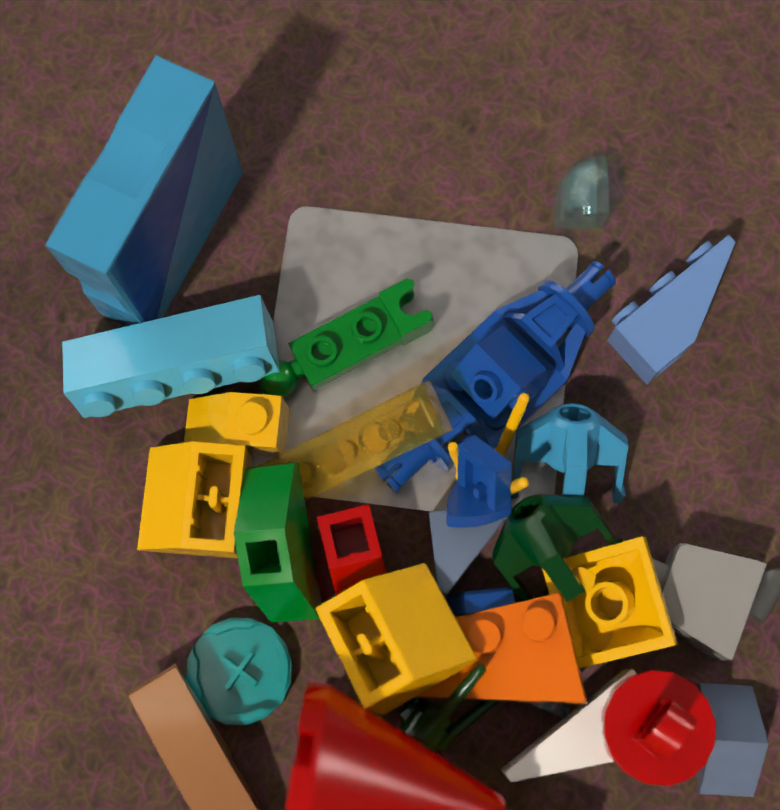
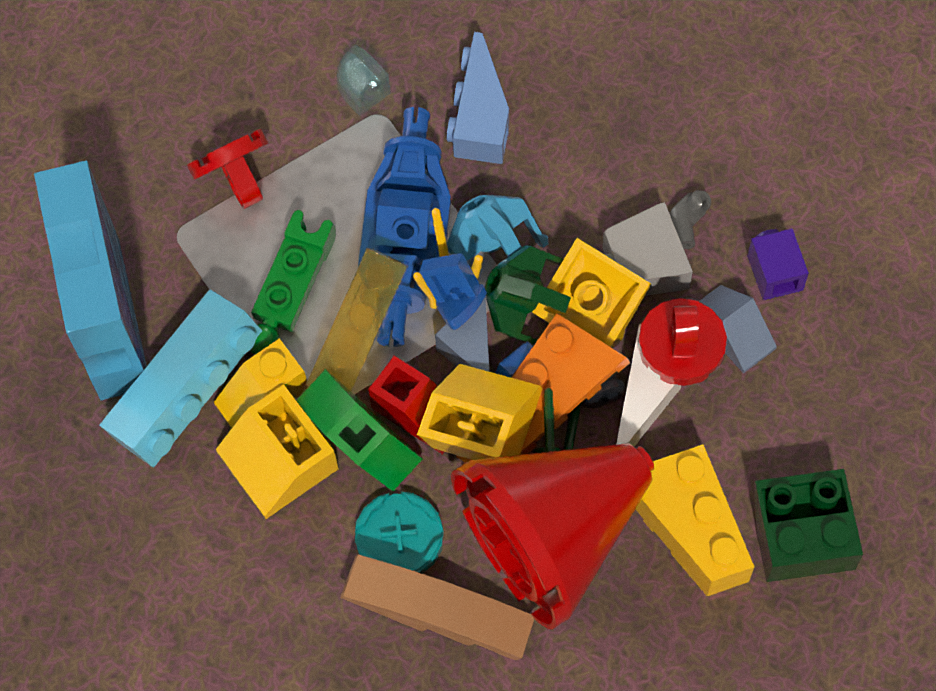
camera: 40 degrees left, 10 degrees down
none -> red tile [187,128,269,209]

